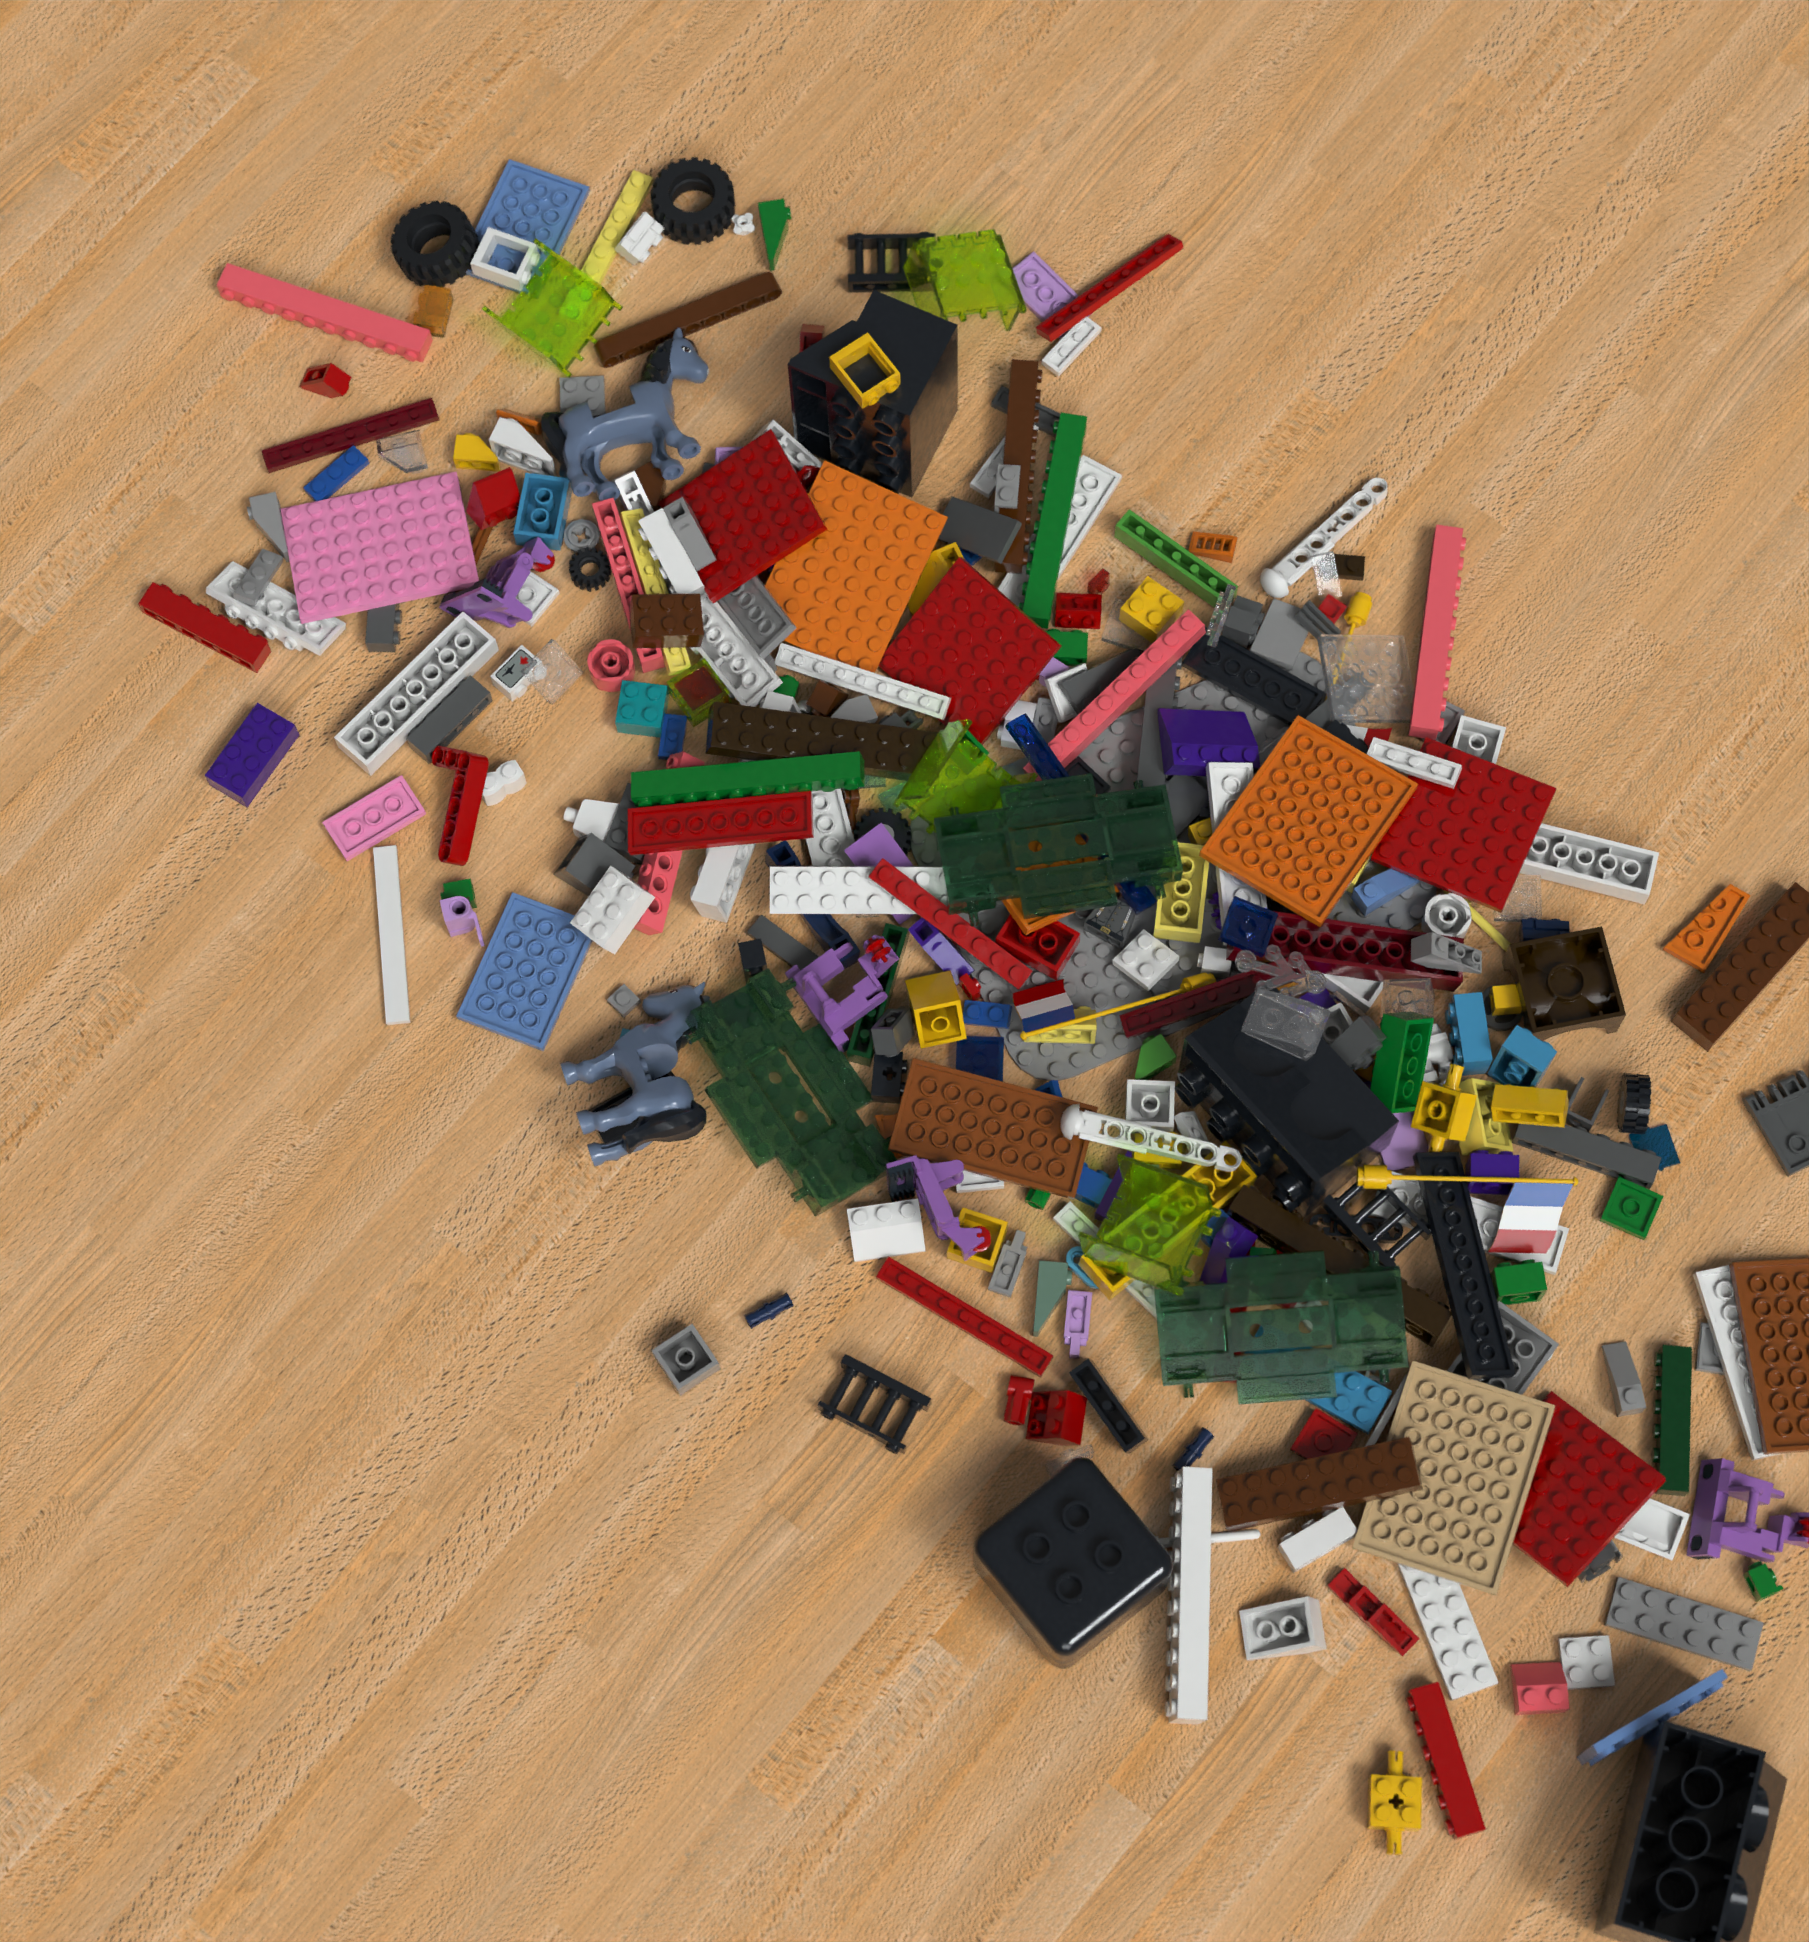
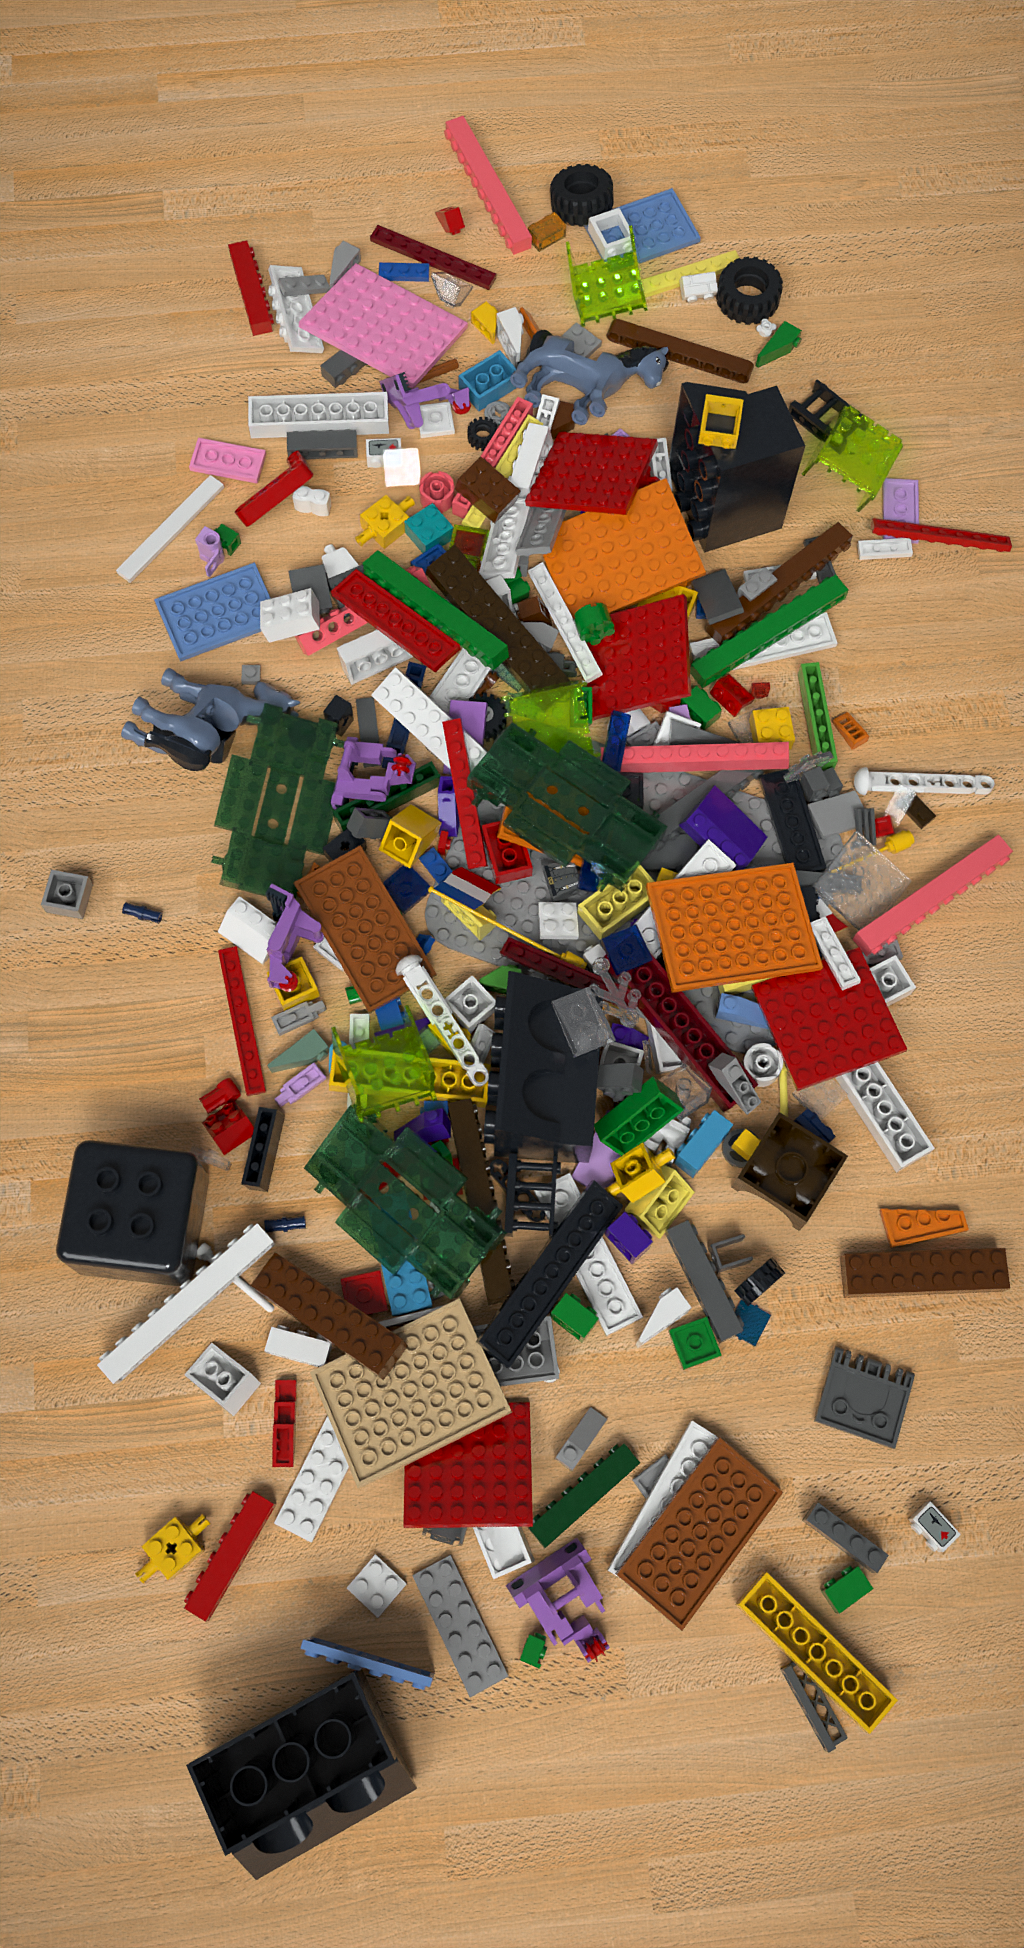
camera: 40 degrees right, 0 degrees up
dark purple brick [205,703,299,808] -> none
red slope [466,467,521,530] -> none
light grey slope [663,497,717,571] -> none
black fence [818,1354,931,1454] -> none
flag [1356,1164,1578,1254] -> none
dark azure brick [1487,1025,1558,1087] -> none
yellow brick [1491,1084,1569,1128] -> none
coral slope [1510,1662,1570,1715] -> none
none -> yellow brick [355,495,415,549]
none -> green brick [573,603,615,645]
none -> white slope [636,1288,692,1348]

